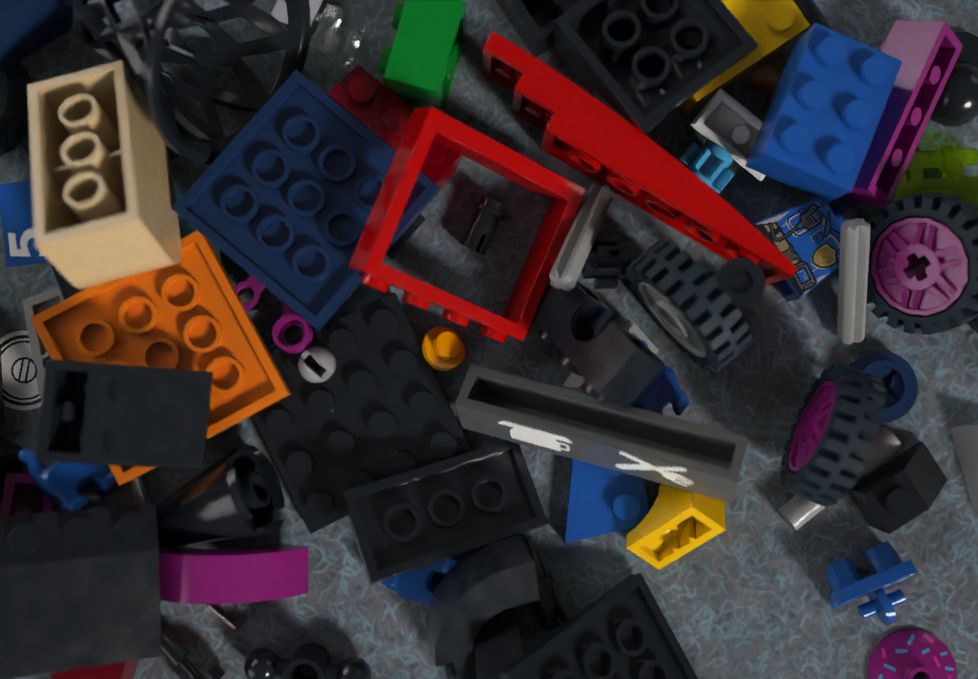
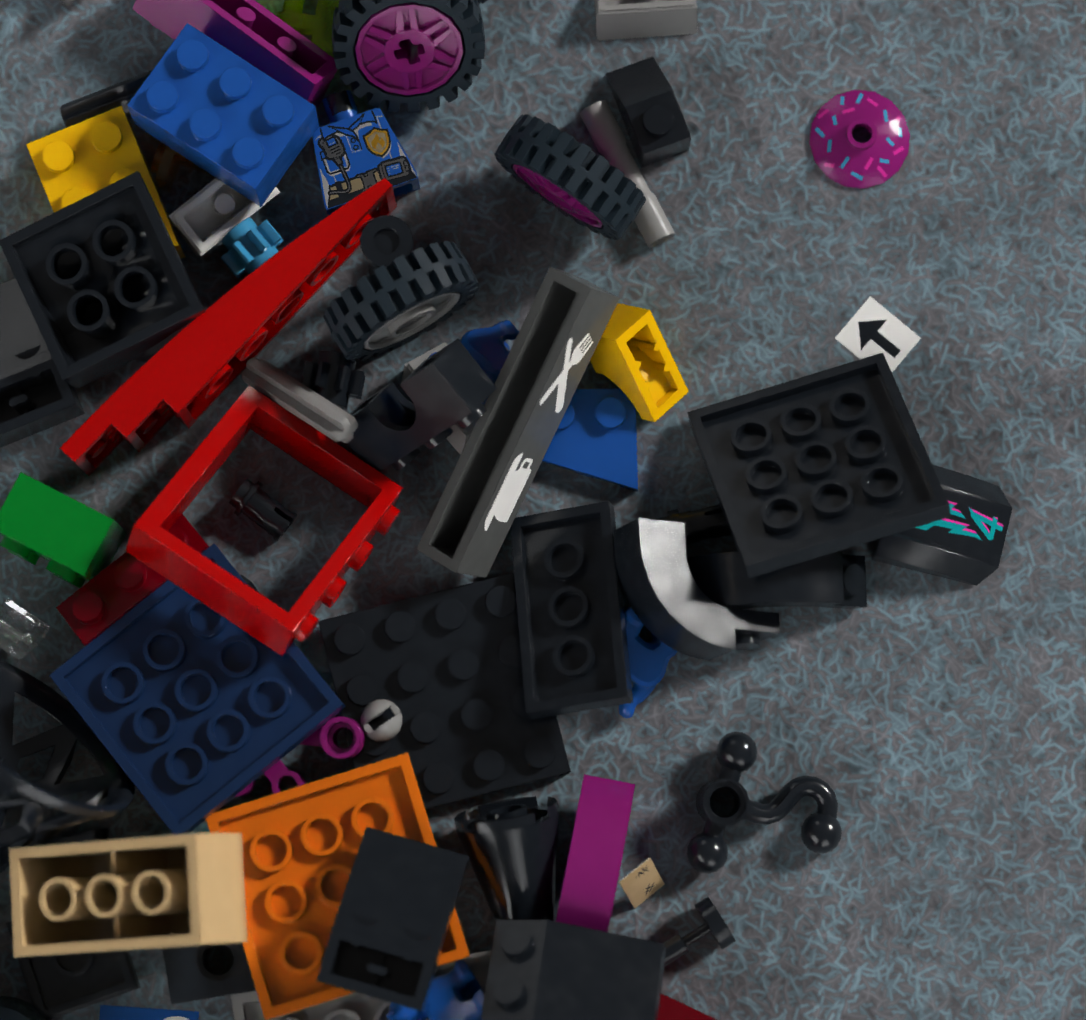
camera: 75 degrees left, 5 degrees down
light orange plate [421,326,465,371] -> none
blue hips [824,541,918,625] -> none
light grey axle [837,218,871,345] -> none
dark blue gear [850,351,918,423] -> none

